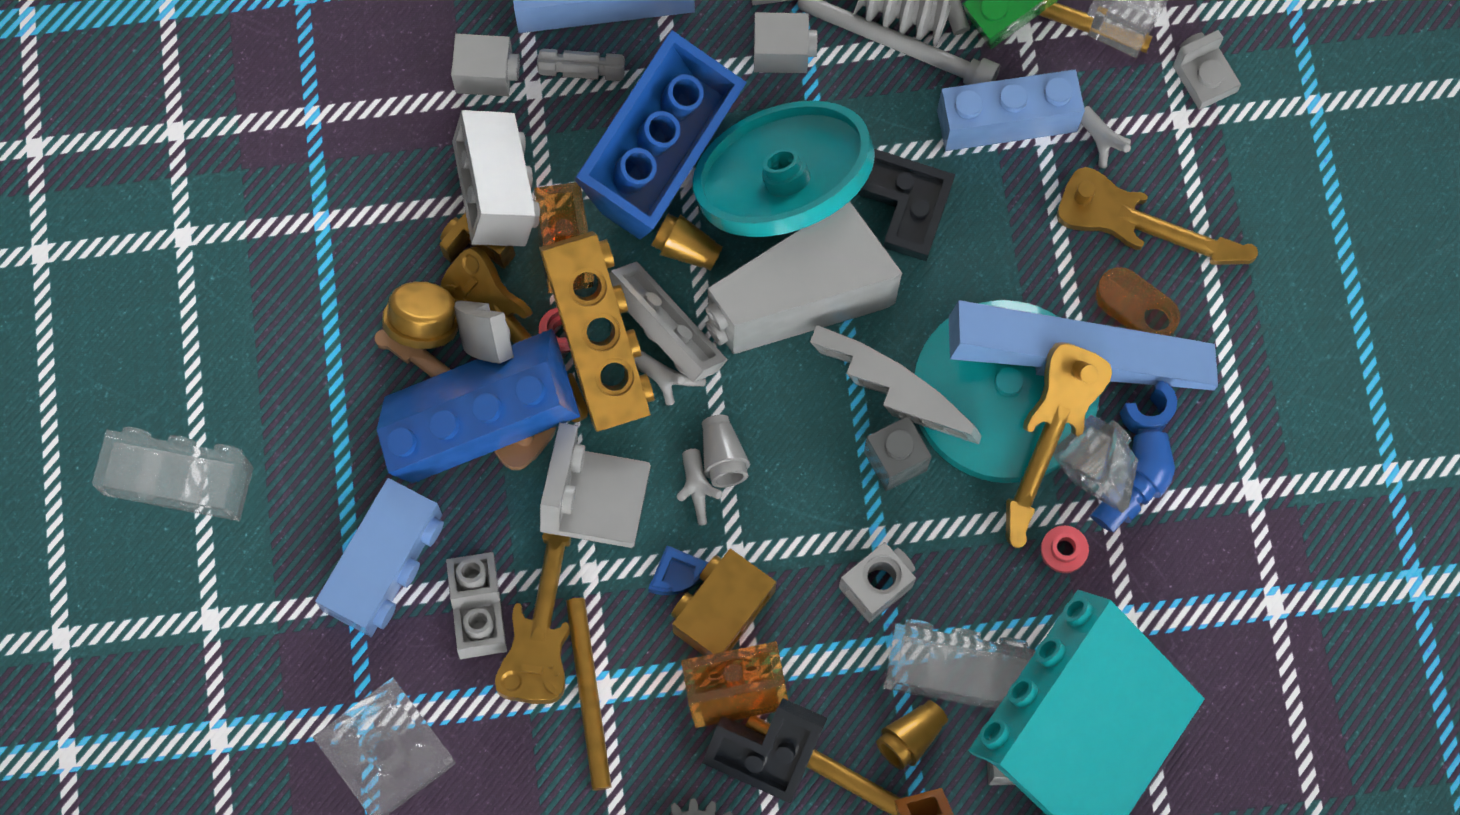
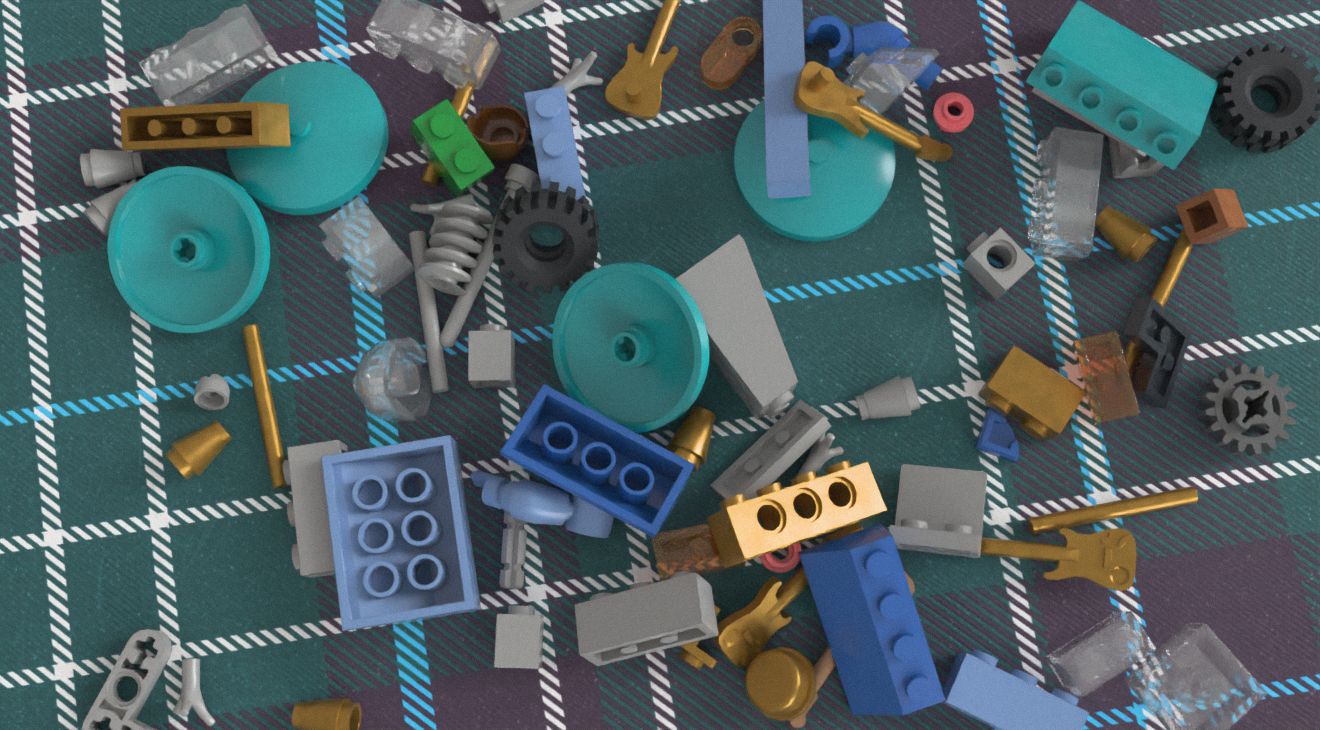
camera: 90 degrees left, 5 degrees up
light grey slope [446,552,507,659] -> none
light grey slope [454,301,514,364] -> none
light grey bar [677,449,722,526] -> none
light grey slope [810,325,982,444] -> none
black plate [857,149,955,262] -> none
dark grey brick [864,416,931,491] -> none
none -> reddish brown hair [466,104,531,162]
none -> medium blue piece [470,470,614,538]
none -> black tyre [492,181,600,293]
none -> clear brick [1044,611,1157,697]

